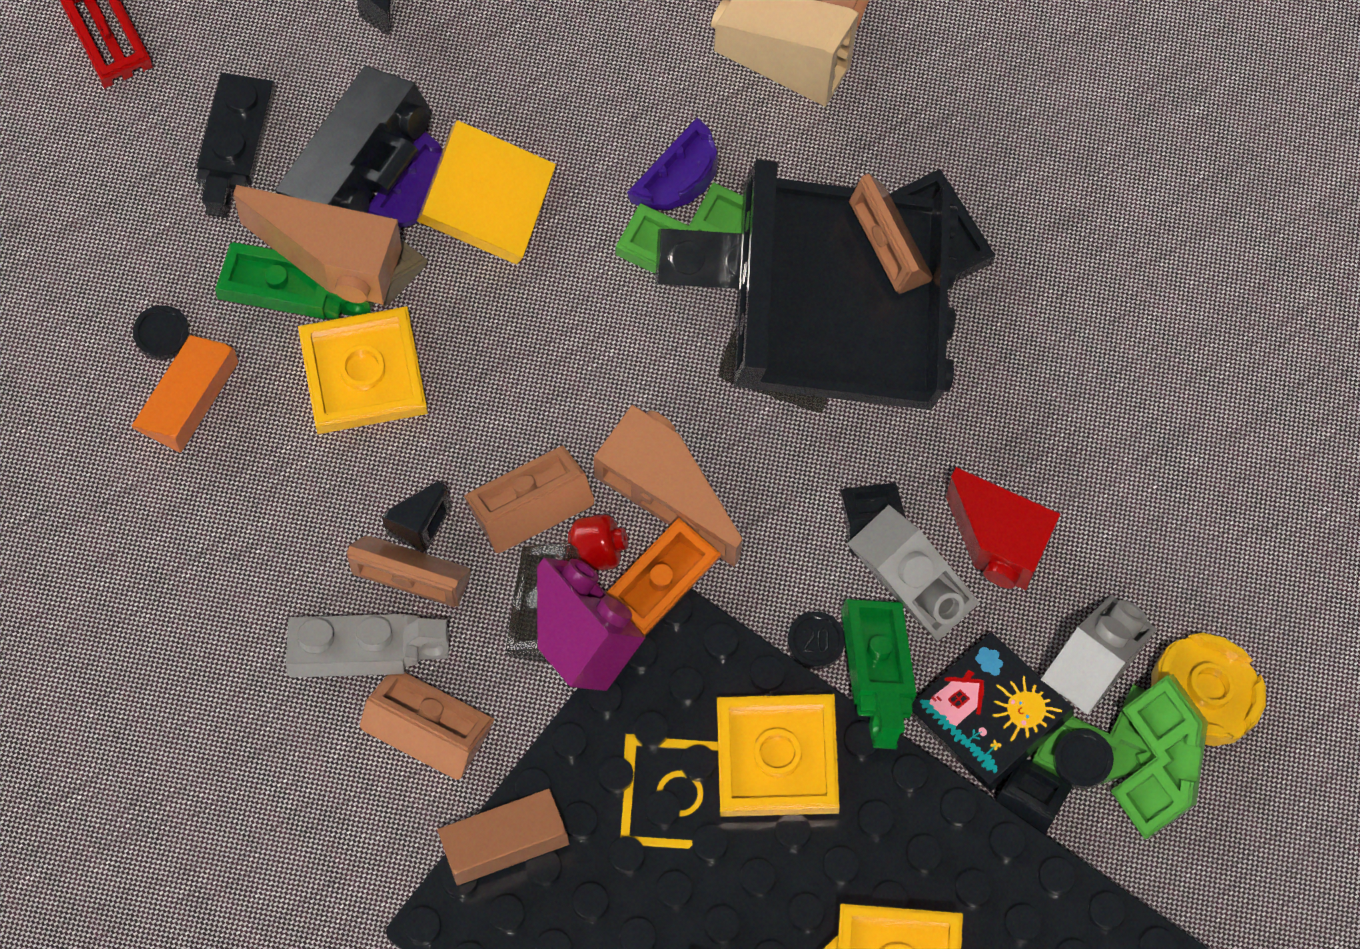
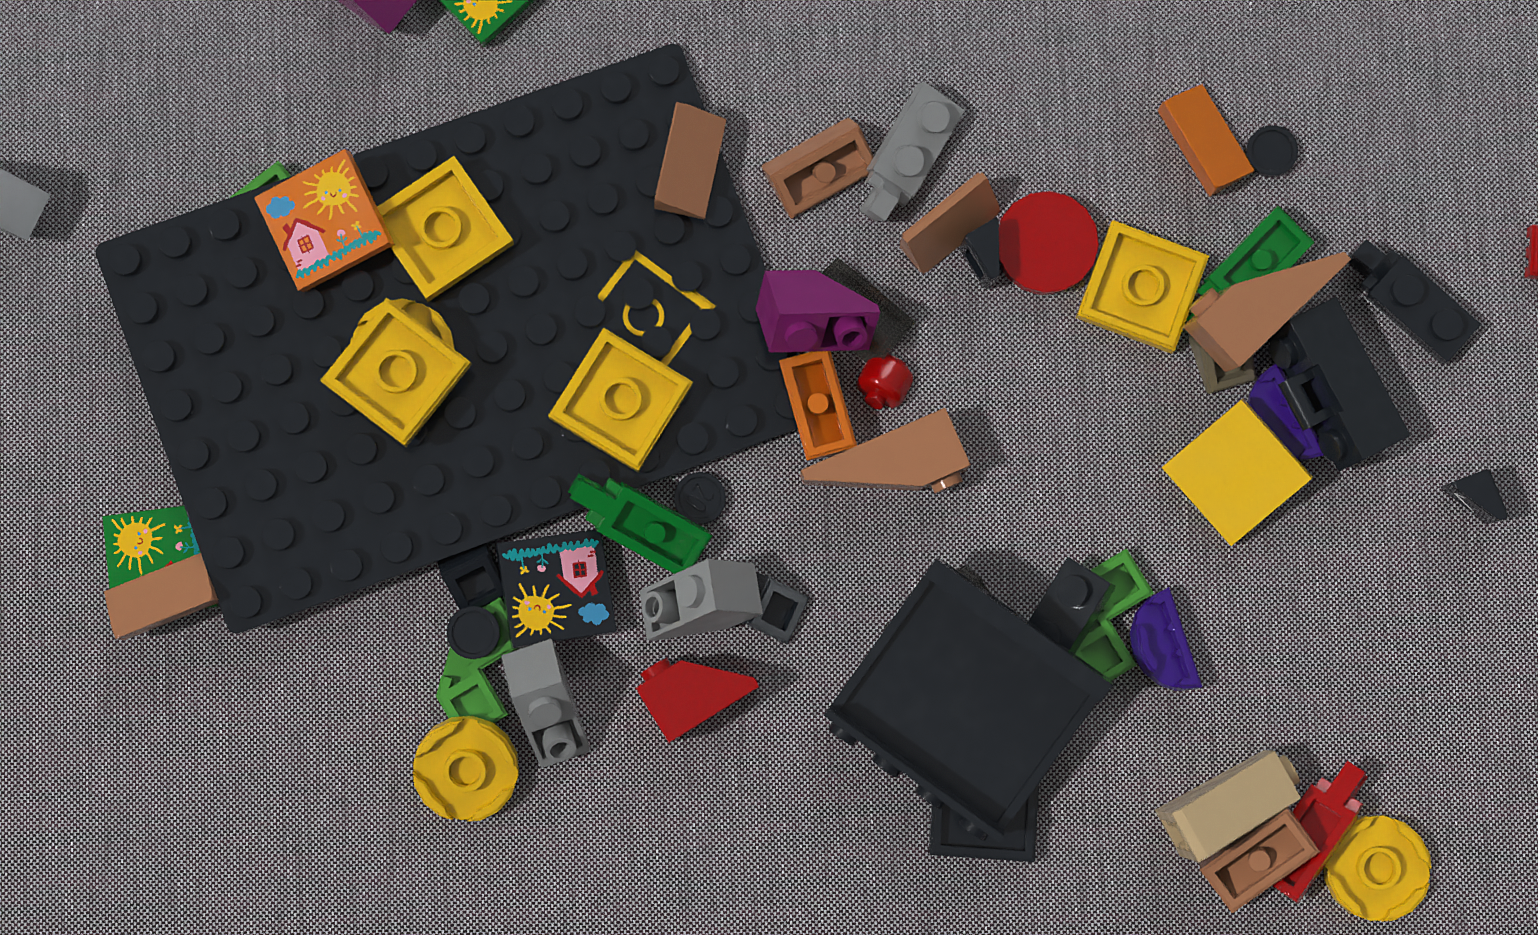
camera: 125 degrees right, 15 degrees up
nougat slope [464,446,595,553] -> none
nougat slope [849,173,933,294] -> none
bright green tile [1111,674,1208,839] -> none
none -> red tile [999,191,1099,295]

